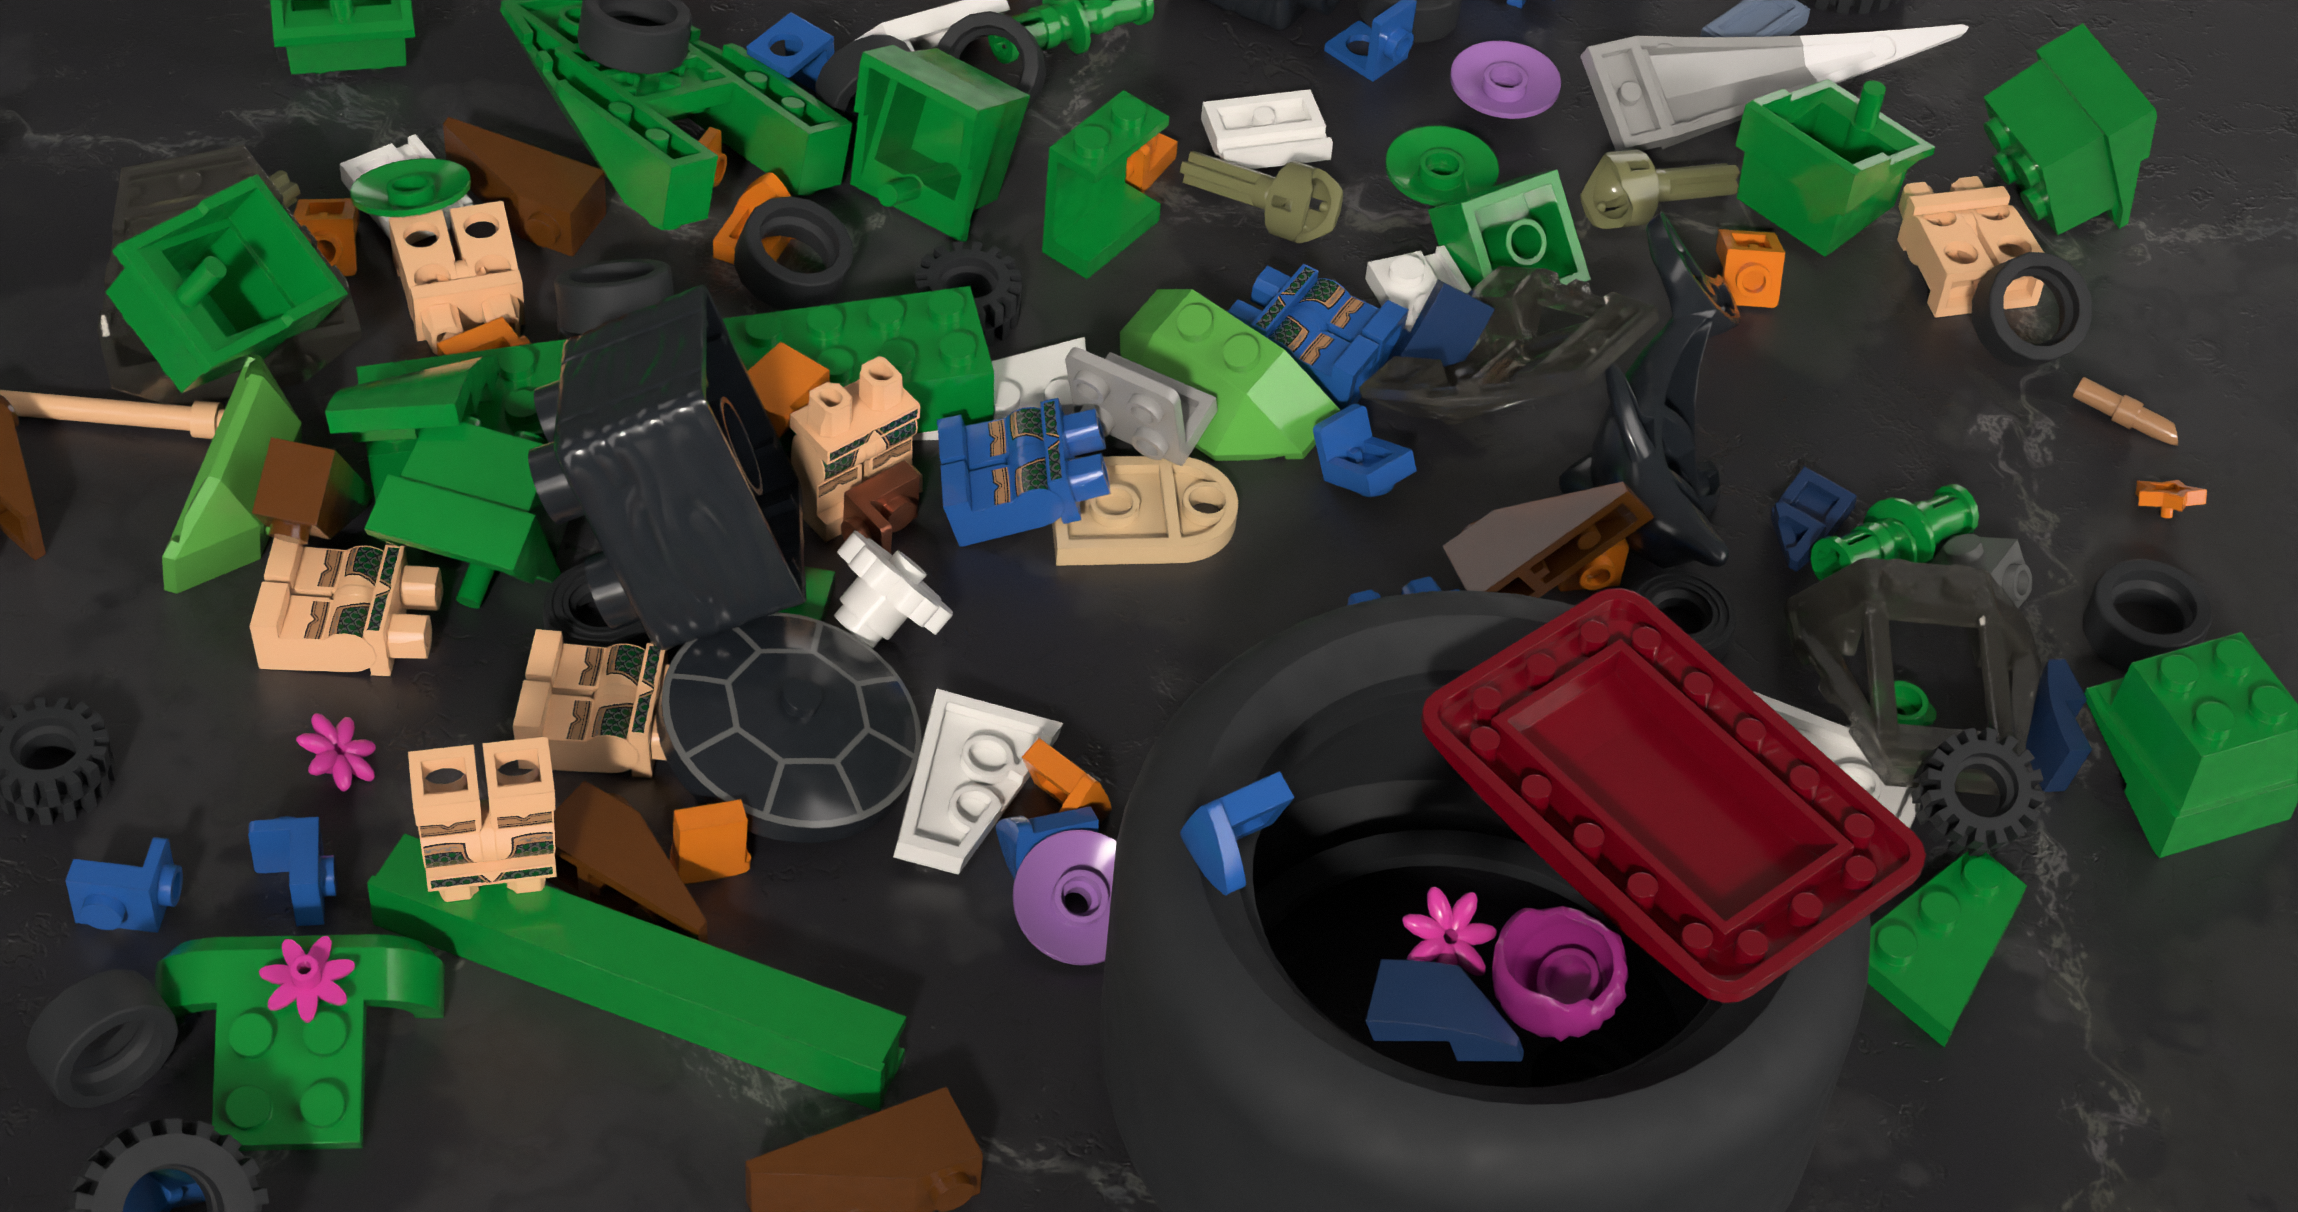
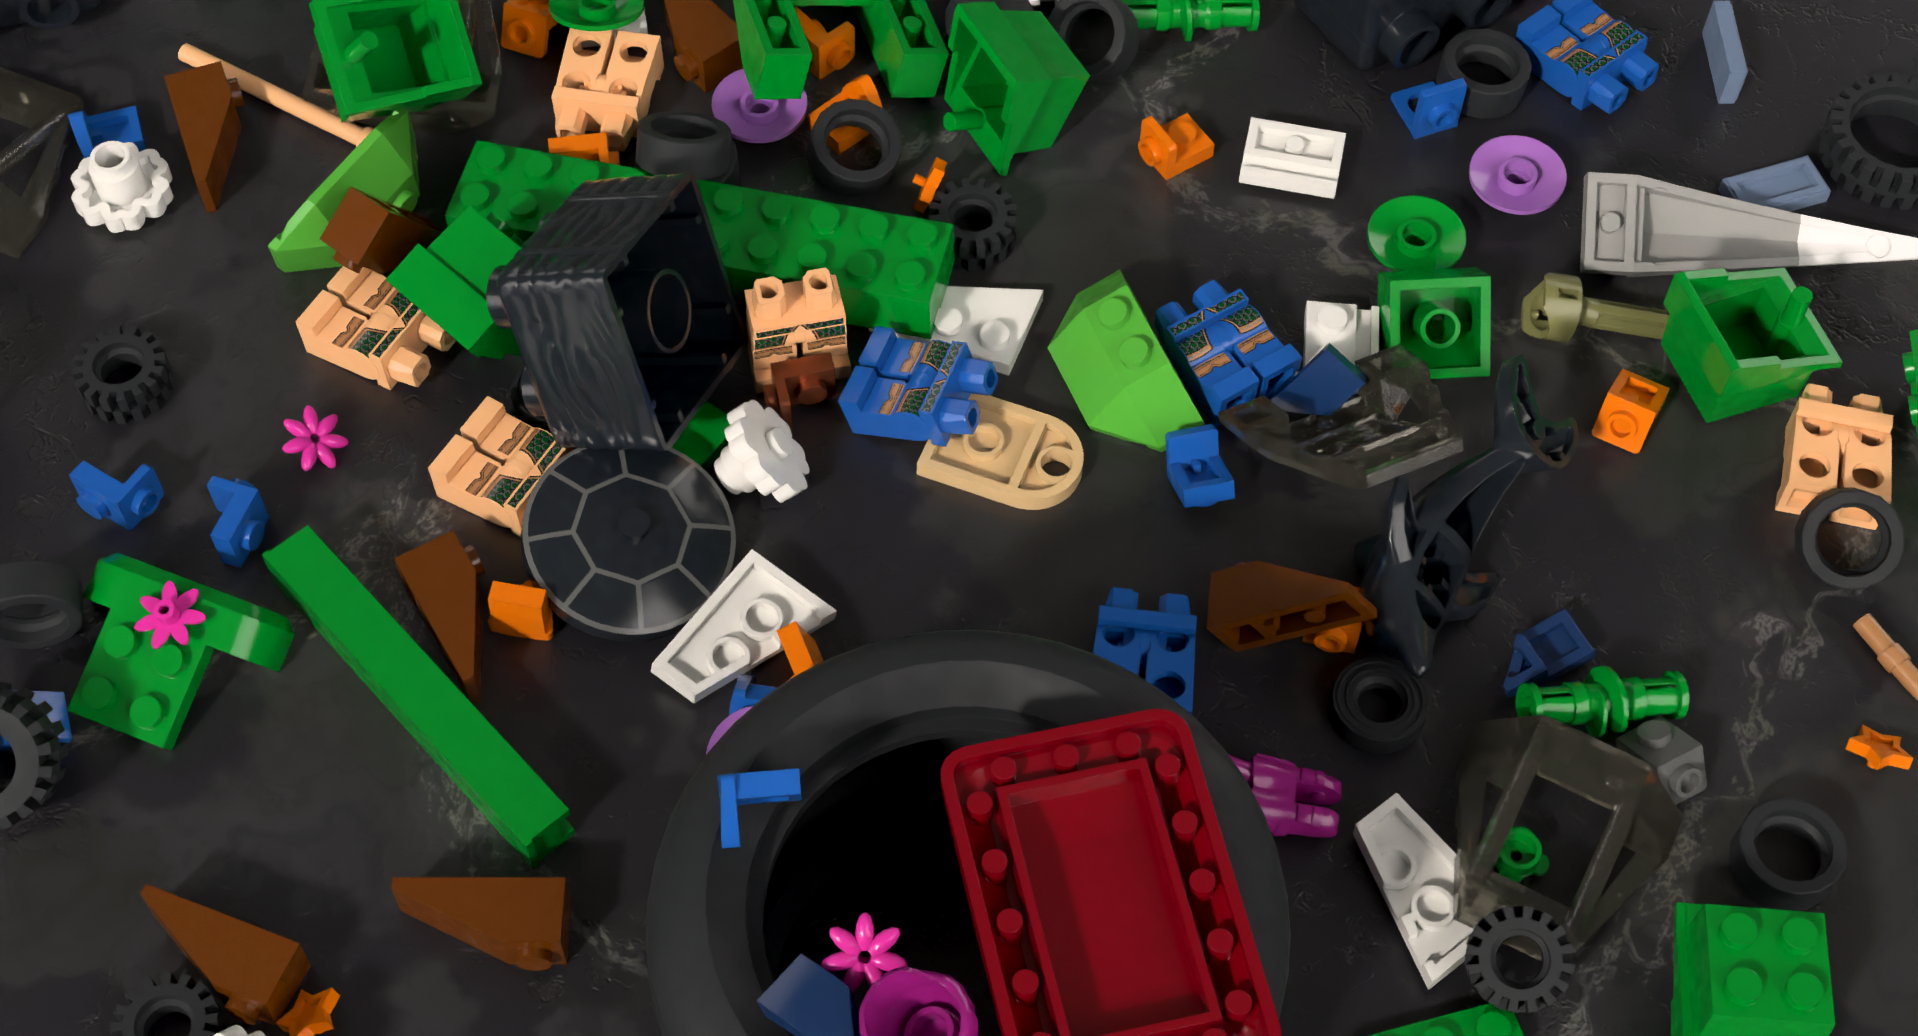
camera: 30 degrees right, 10 degrees up
green slope [325,355,500,442] -> none
light nougat hips [408,736,557,902] -> none
orange tile [747,342,830,438] -> none
green panel [1042,90,1169,279] -> none
light grey bracket [1065,347,1218,466] -> none
olive piece [1180,151,1343,243] -> none
dark blue slope [2025,659,2092,792] -> none
none -> medium lavender dish [711,69,807,143]
none -> orange piece [912,157,947,213]

